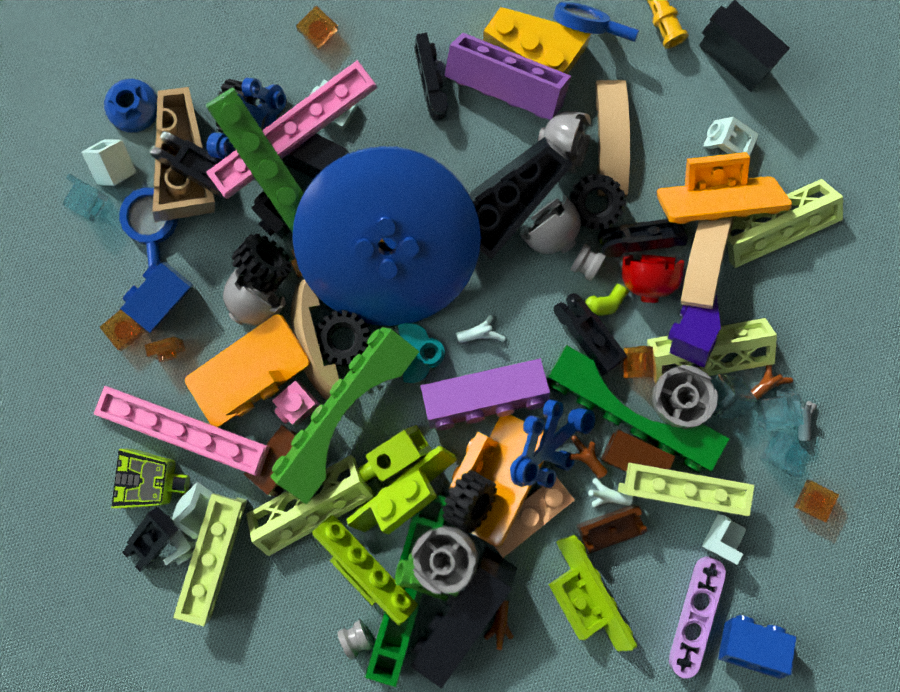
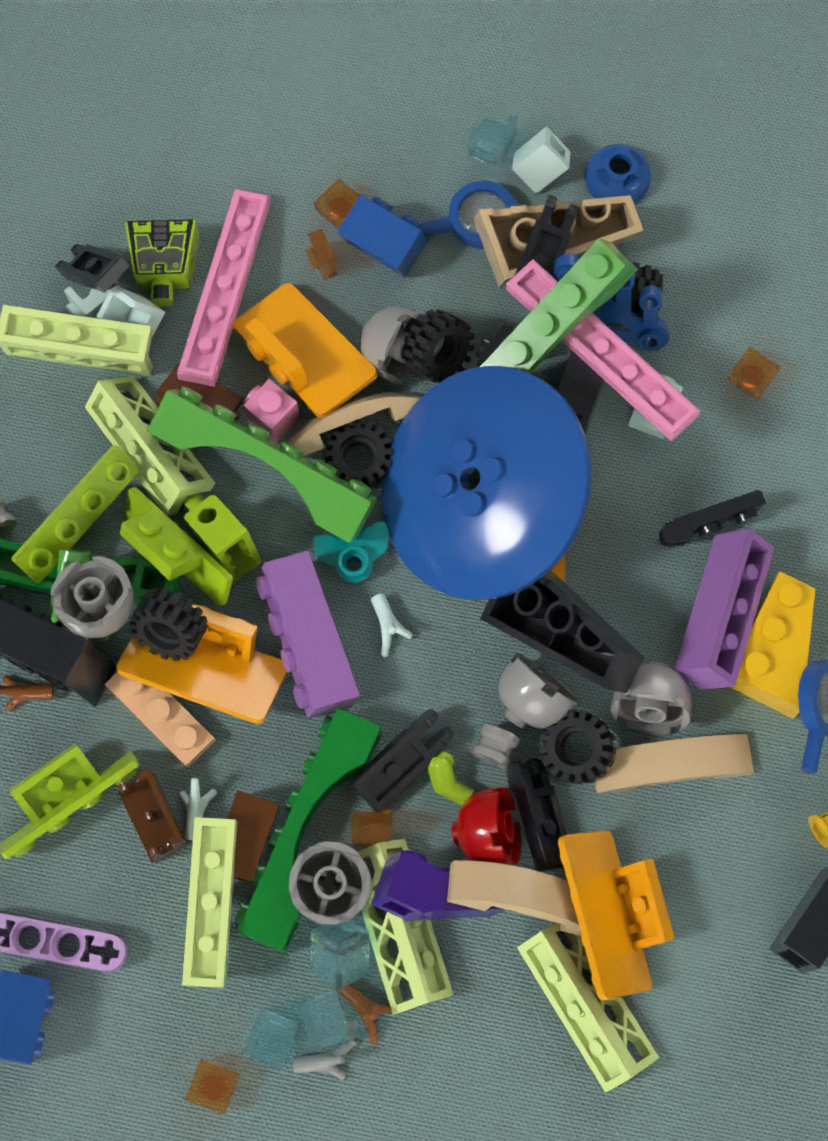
camera: 80 degrees right, 10 degrees down
blue plant [510,399,595,488] -> none
dark orange bar [569,435,608,479] -> none
light aqua panel [702,514,746,565] -> none
light aqua bracket [704,117,759,156] -> none

